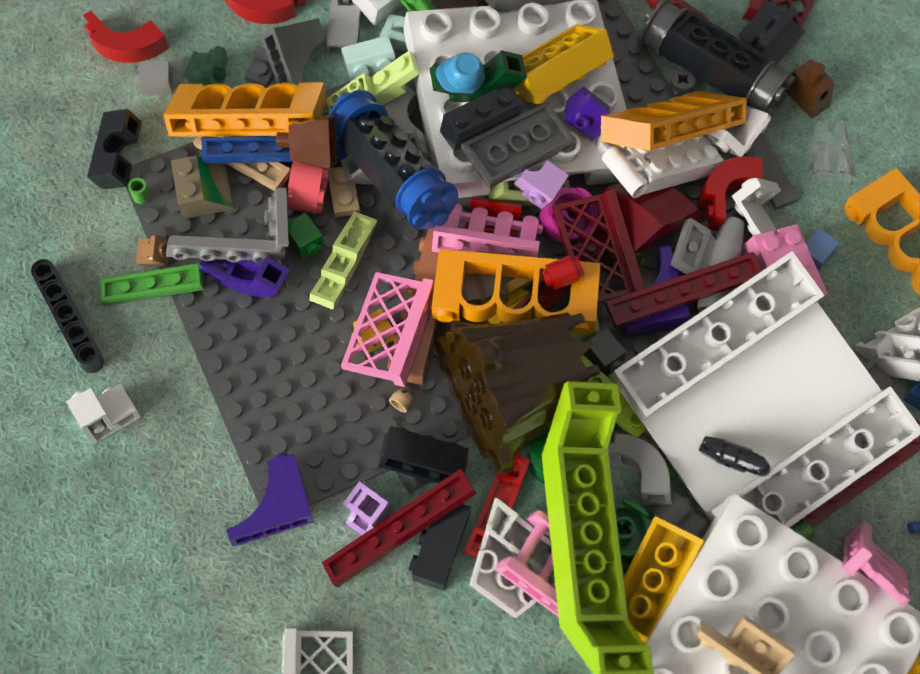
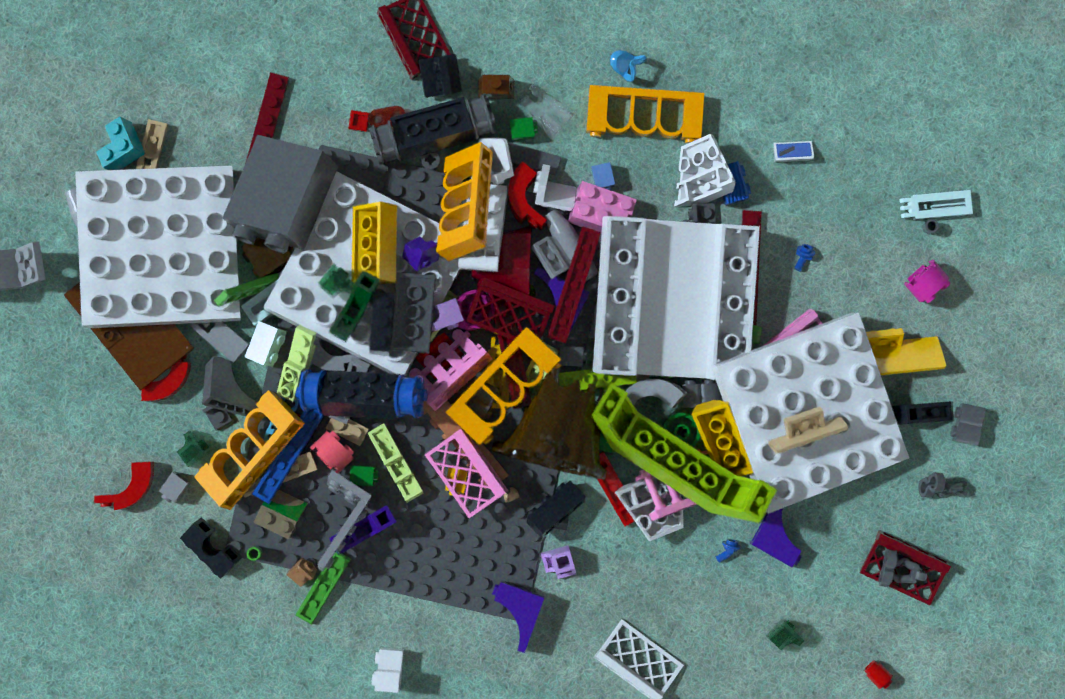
camera: 50 degrees left, 20 degrees up
black beam [31,259,104,373] -> none
reddish brown torso [276,114,337,168] -> none
dark red plate [322,469,477,588] -> none
black brick [409,504,471,591] -> none
dark azure hat [436,53,485,94] -> none
red brick [542,255,585,290] -> none
black hinge [699,436,771,477] -> none
bright pink fence [843,519,911,606] -> none
none -> clear green brick [318,263,354,299]
none -> green brick [510,117,538,141]

